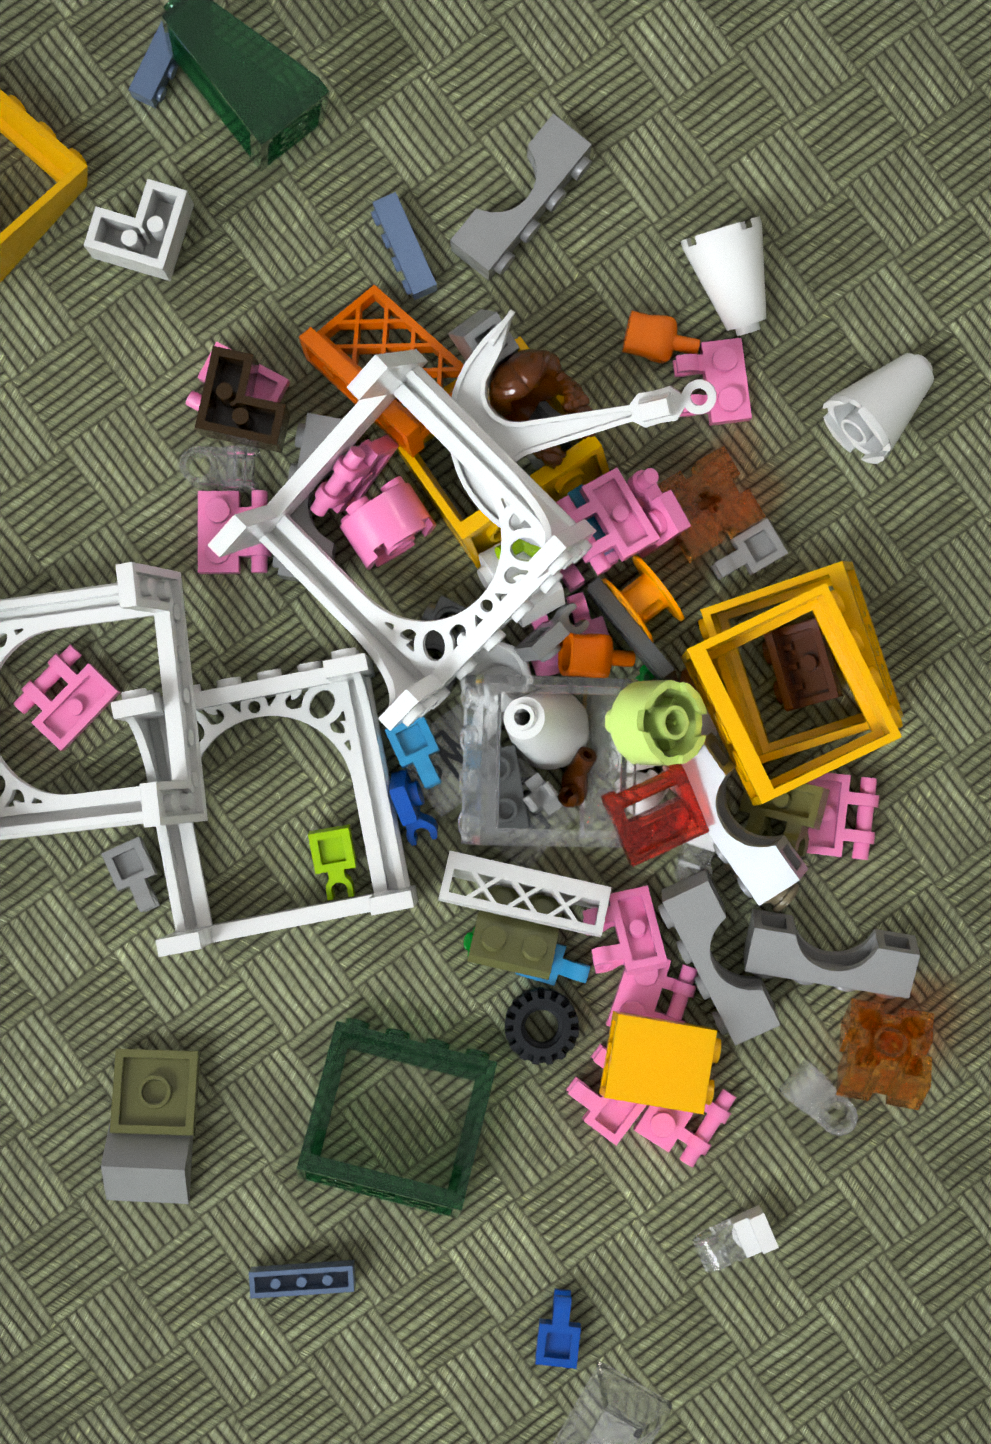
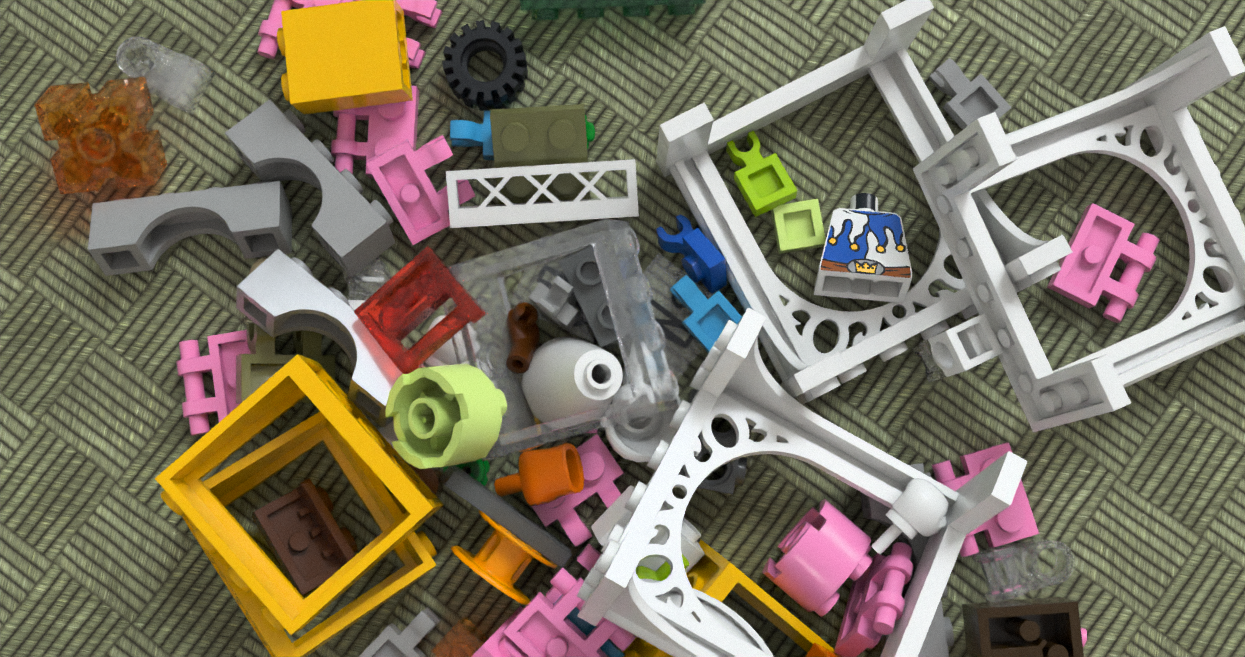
camera: 165 degrees right, 5 degrees down
light grey plate [514,603,590,662] -> none
none -> yellowish green tile [771,199,826,254]
none -> torso [814,193,912,303]
none -> white piece [871,478,949,555]
none -> white leg [913,313,1004,382]

